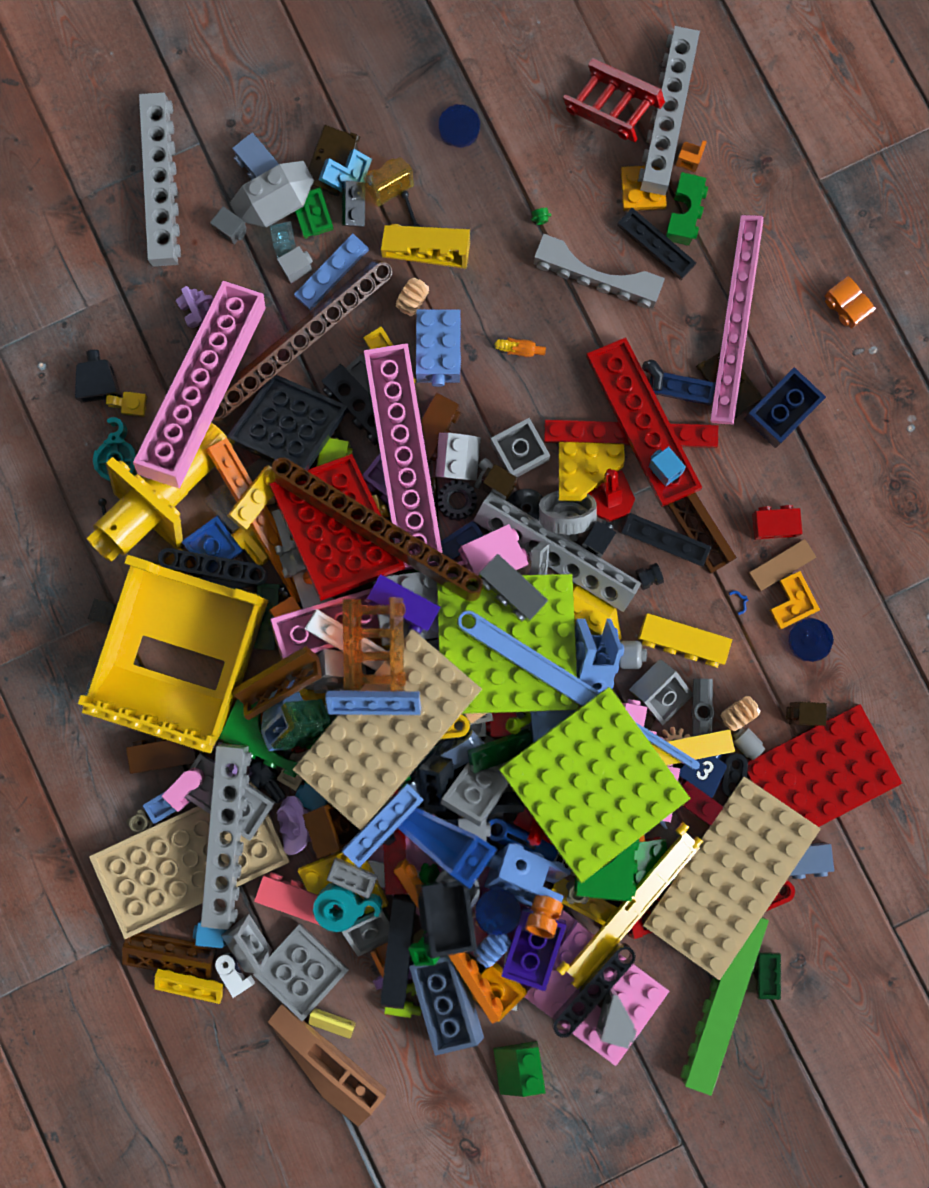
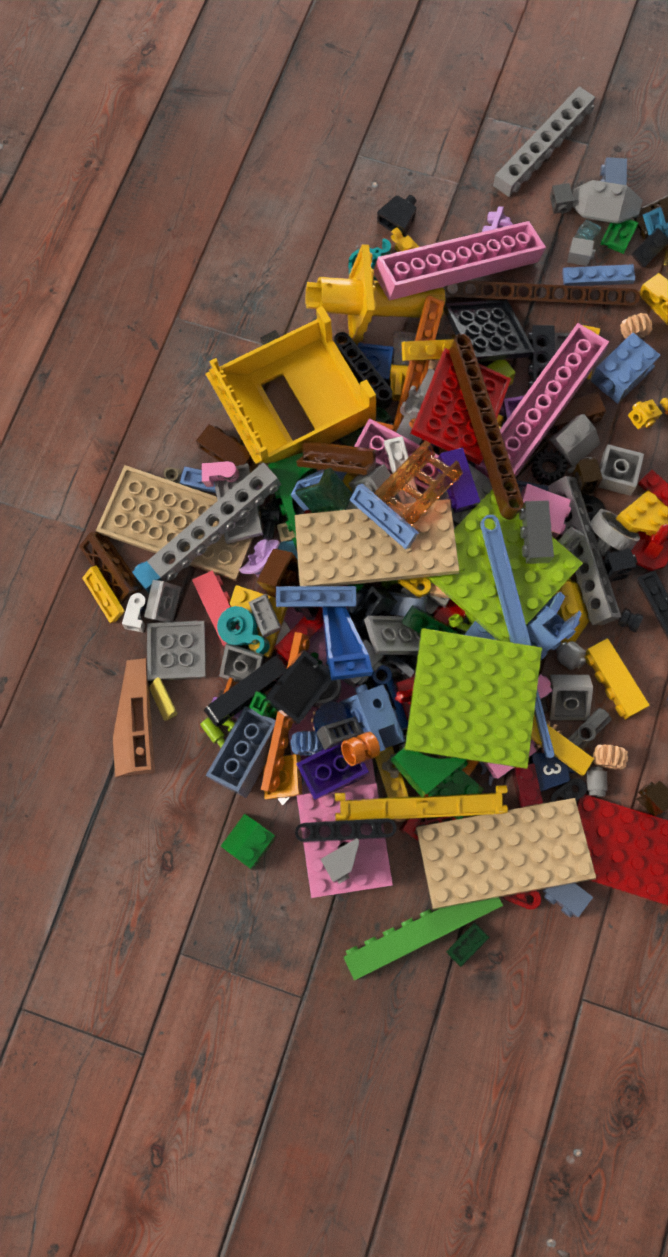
camera: 45 degrees right, 10 degrees down
none -> dark grey slope [317,717,363,750]
none -> yellow brick [628,399,663,429]

